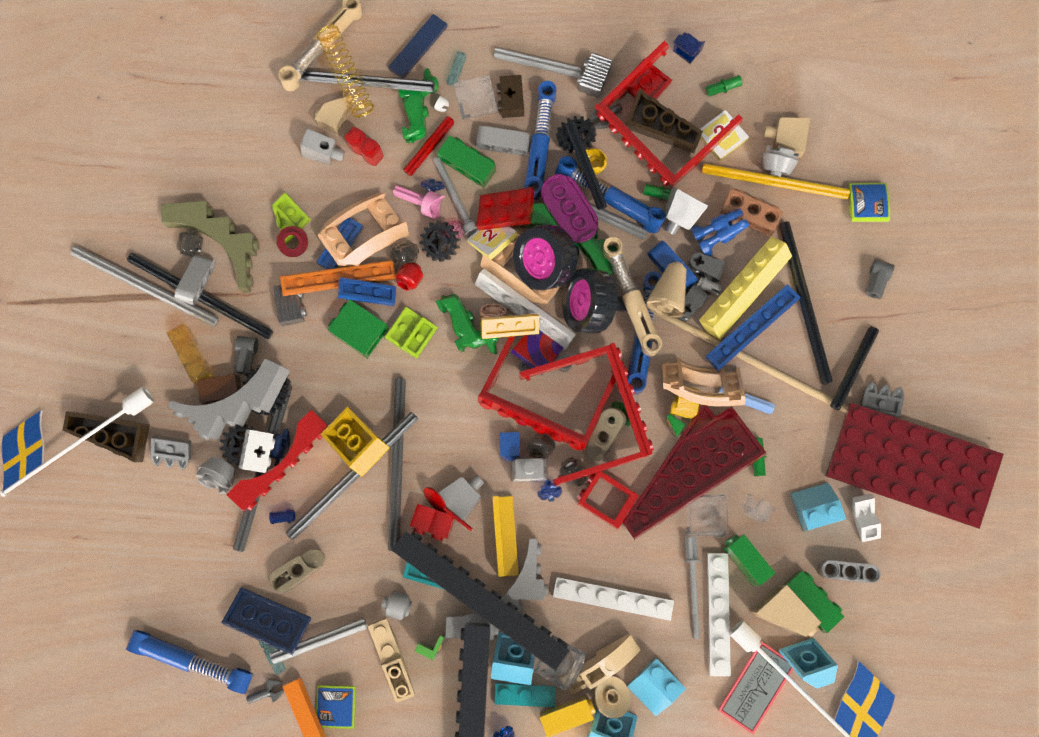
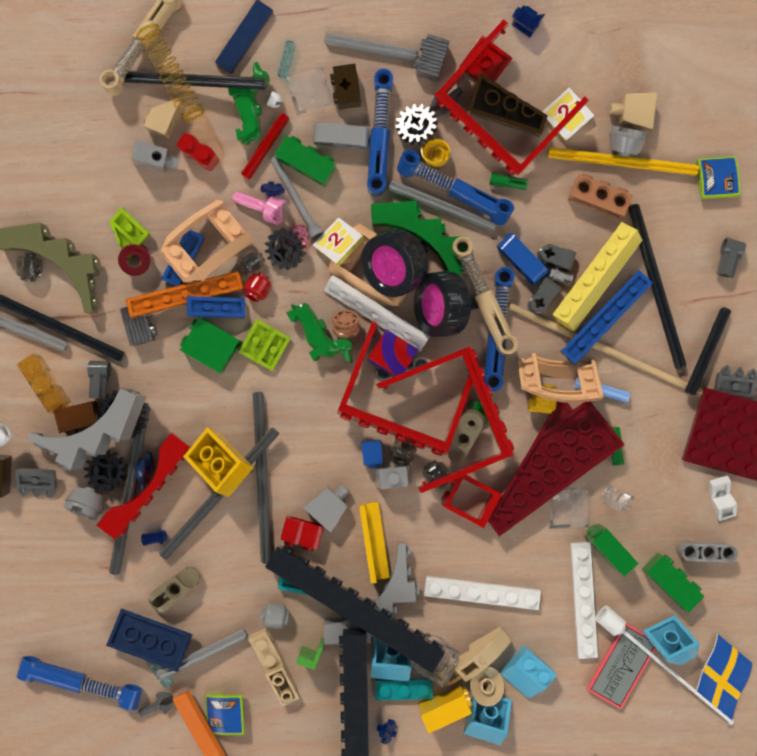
camera: 10 degrees left, 10 degrees up
light grey beam [174,254,215,305] -> none
white brick [239,430,275,473] -> none
red piece [423,487,473,531] -> none
red plate [476,187,534,230] -> none
plate [481,313,539,339] -> none
clear blue plant [537,480,562,502] -> none
magenta tile [541,174,598,243] -> none
black axle [566,122,607,210] -> none
tan cone [647,262,687,318] -> none
torso [664,187,708,236] -> none
green slope [665,414,685,438] -> none
light grey piece [684,537,700,639] -> none
blue piece [691,208,750,256] -> none
green axle [705,75,743,97] -> none
tan slope [750,585,821,637] -> none
medium azure slope [791,483,846,531] -> none

